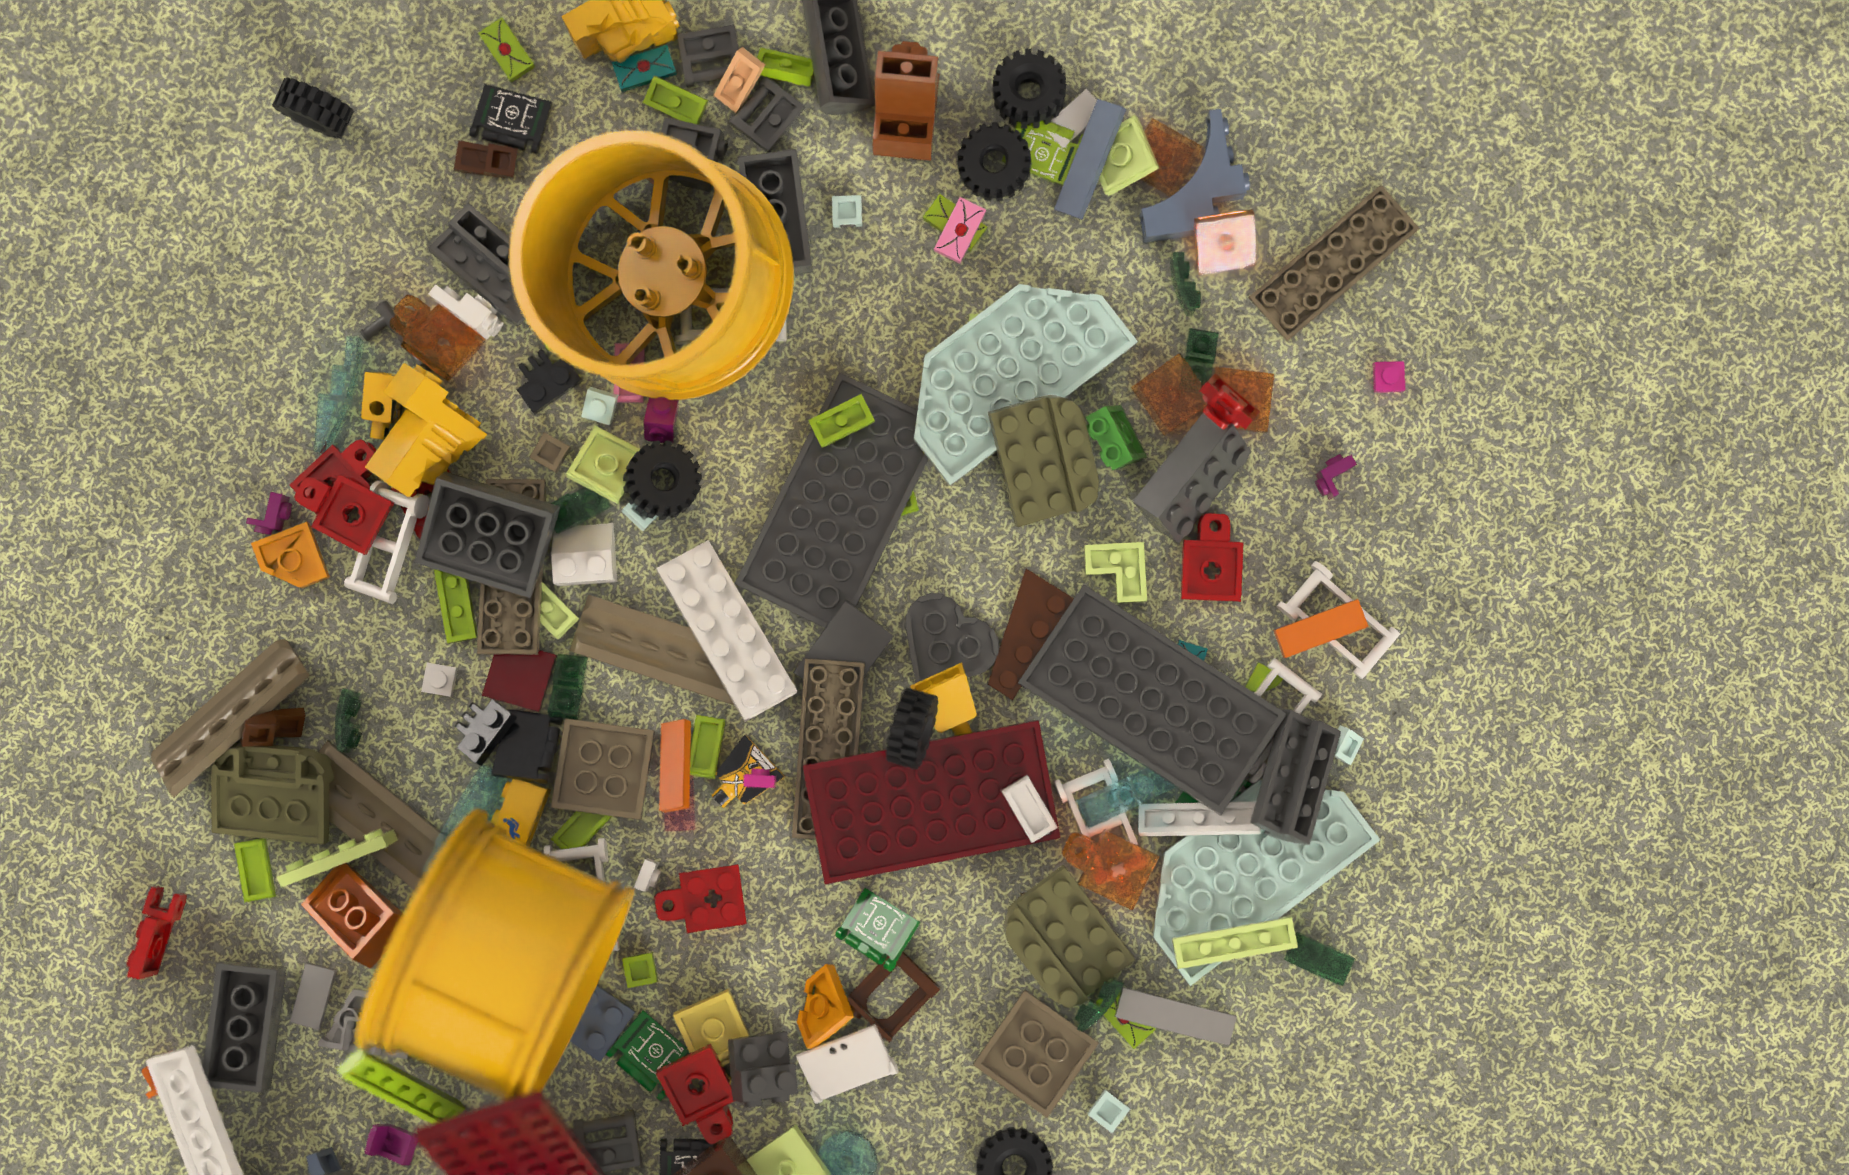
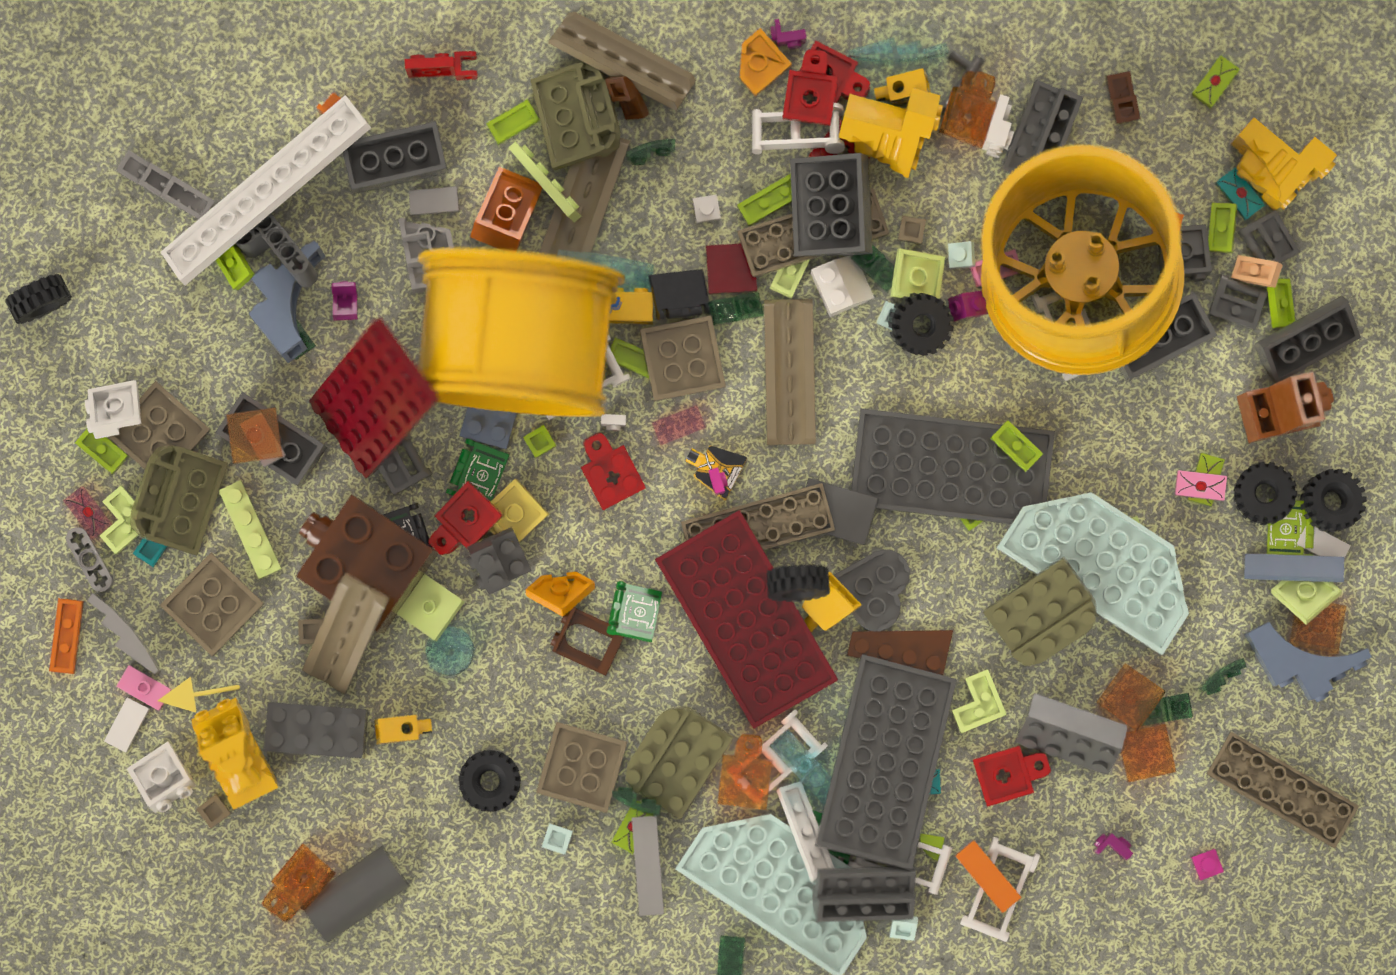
camera: 70 degrees right, 0 degrees up
lime plate [336,1048,465,1124] -> none
hinge [455,699,517,766] -> none
black piece [469,84,552,154] -> none
black hinge [516,349,583,415] -> none
white plate [656,540,797,722] -> none
orange tile [659,719,691,813] -> none
lime tile [690,715,726,779] -> none
white door [796,1024,899,1104] -> none
light aqua plate [832,195,862,228] -> none
white tile [1001,775,1058,843] -> none
bright green plate [1086,405,1147,470] -> none
yellowish green plate [1172,917,1298,969] -> none
clear orange plate [1194,209,1256,275] -> none
red plate [1199,373,1260,430] -> none

